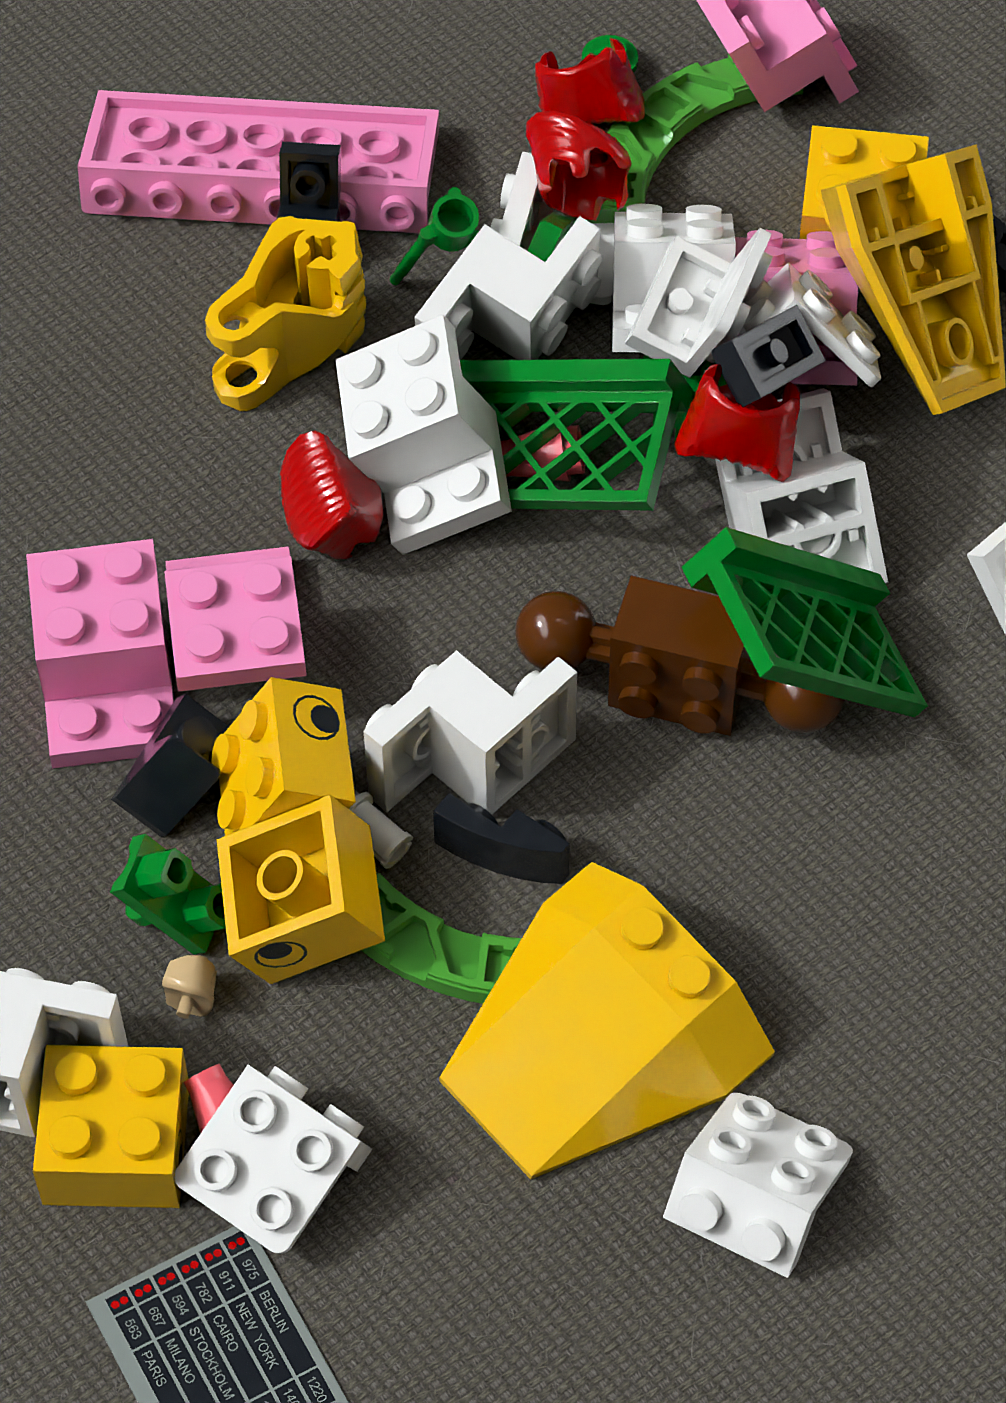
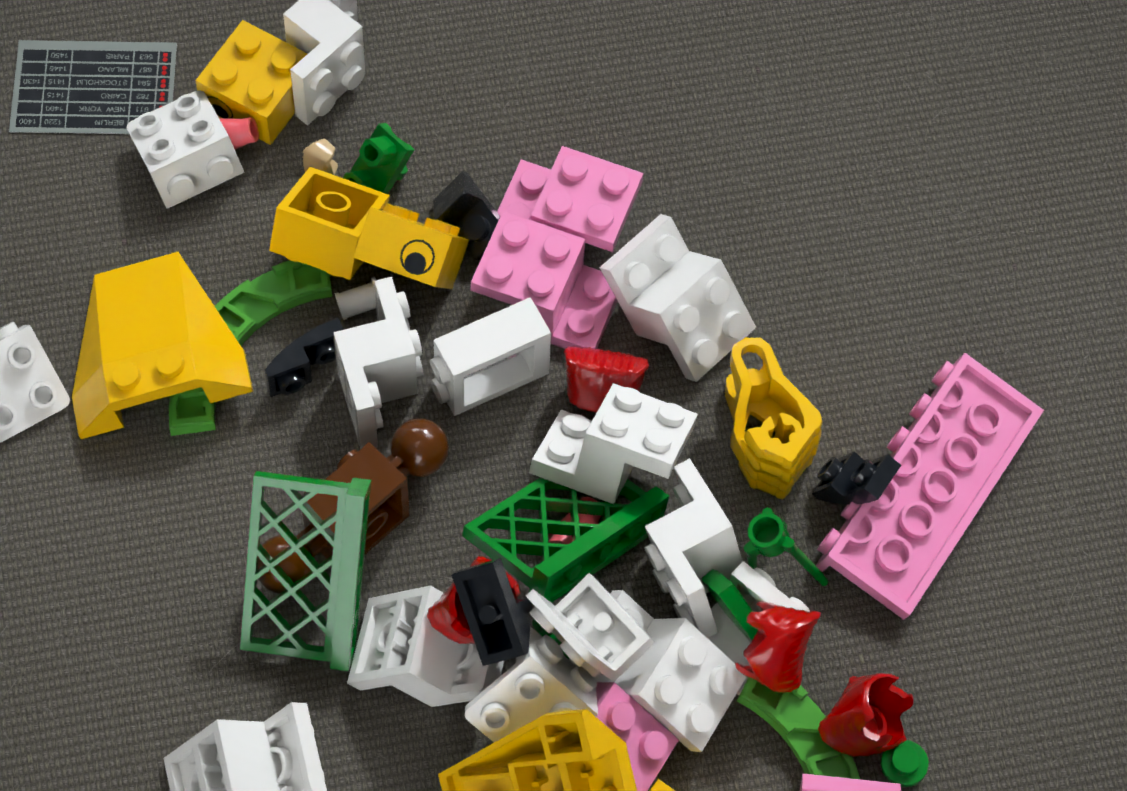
camera: 115 degrees right, 5 degrees up
none -> white window [430,297,551,416]
none -> white bracket [599,214,756,382]

